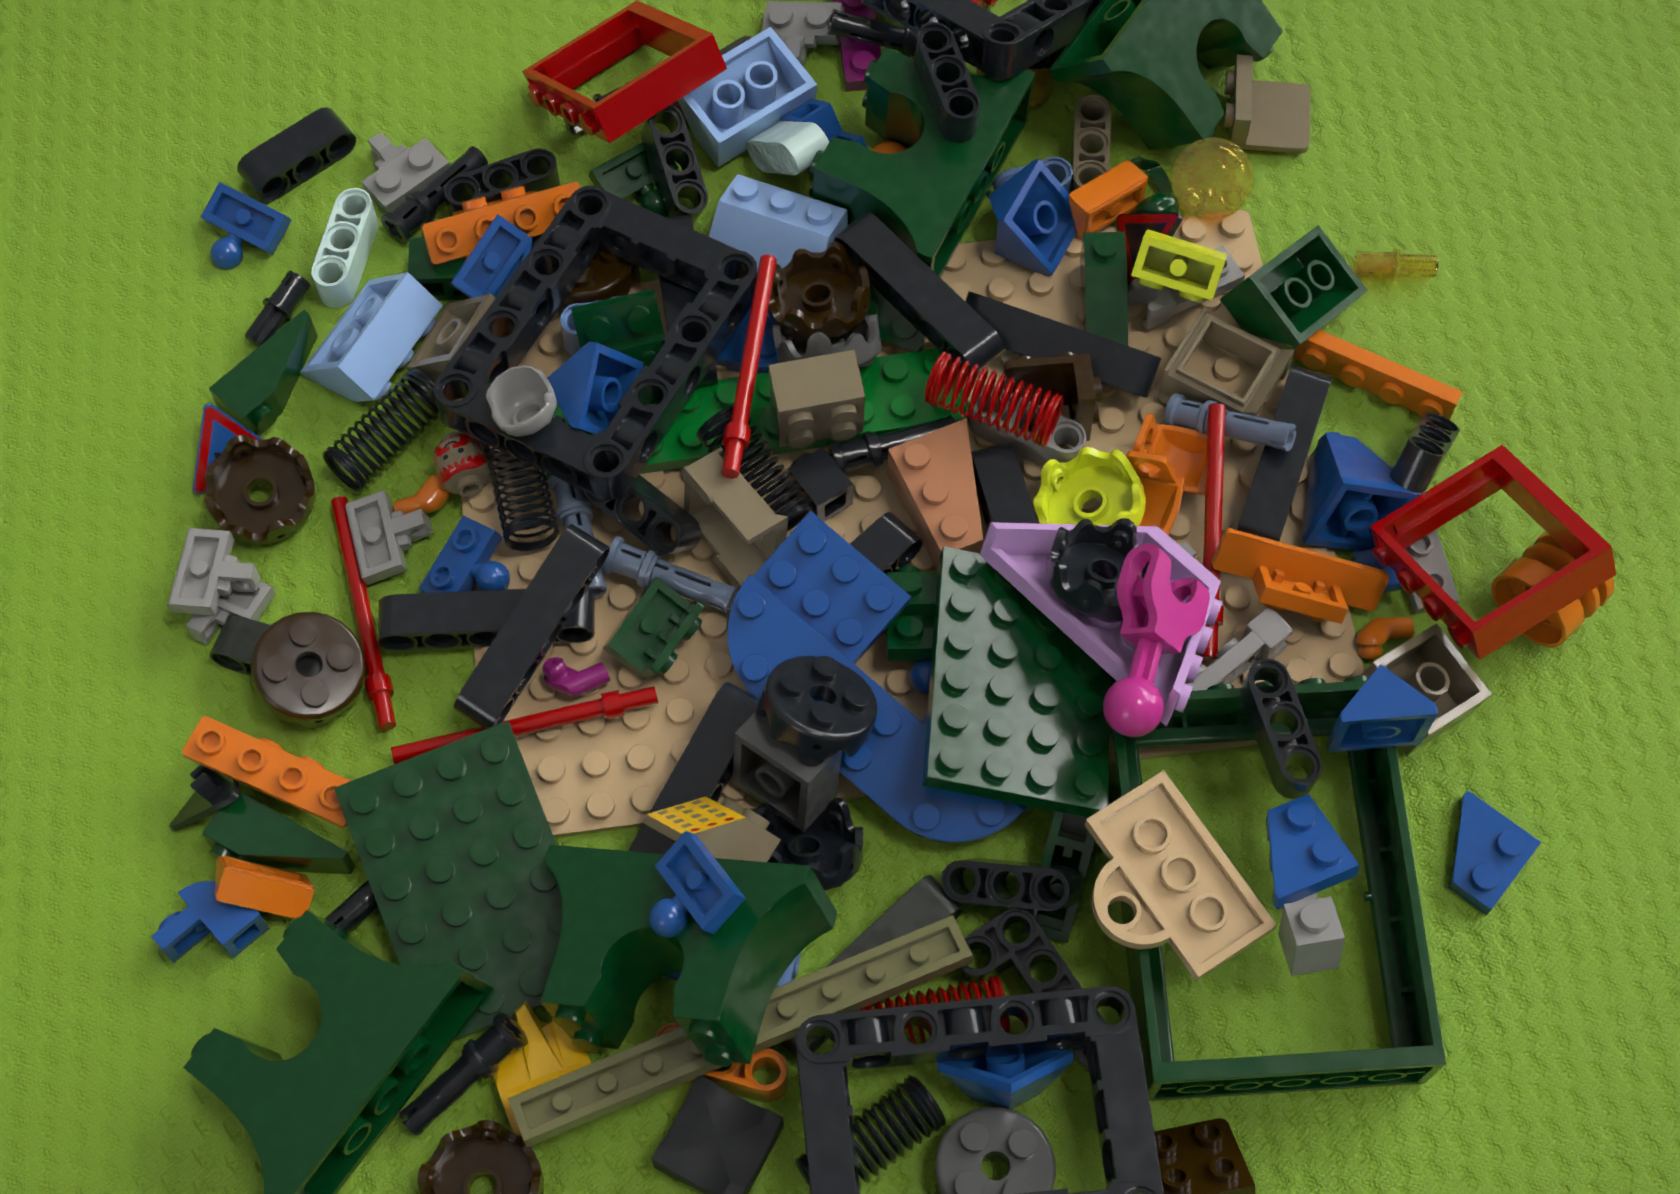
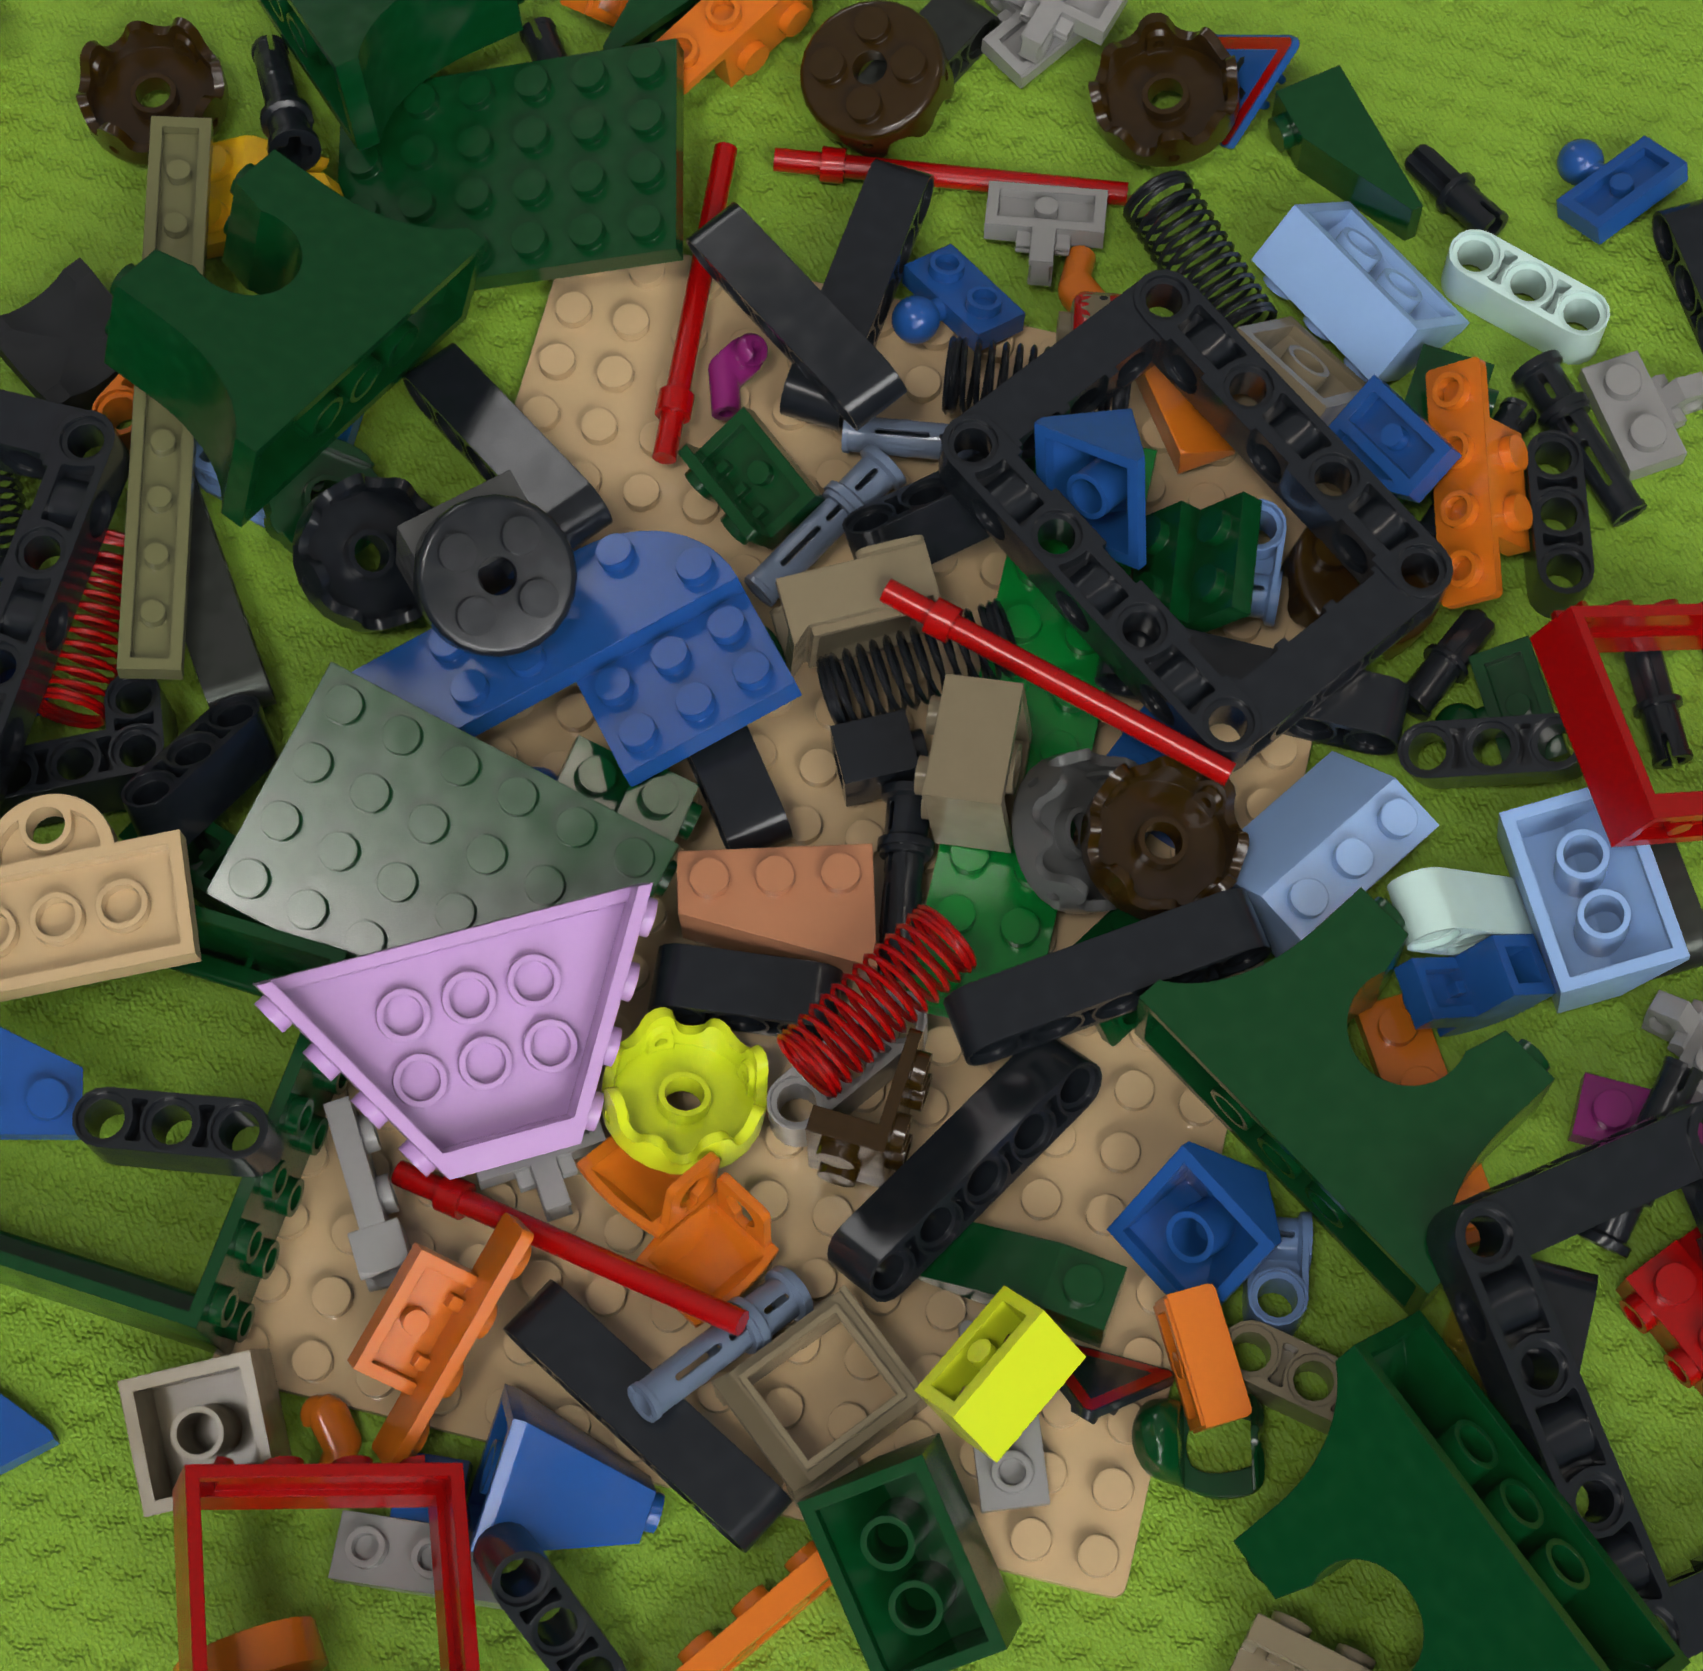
camera: 115 degrees right, 5 degrees up
light grey hair [486,365,557,437] -> none
dark tan slope [642,796,781,862] -> none
blue plate [649,831,746,937] -> none
black beam [914,22,980,143] -> none
black plate [1046,518,1150,621] -> none
dark pink piece [1103,543,1210,737] -> none
clear yellow tile [1171,138,1253,220] -> none
blue slope [1326,664,1438,752] -> none

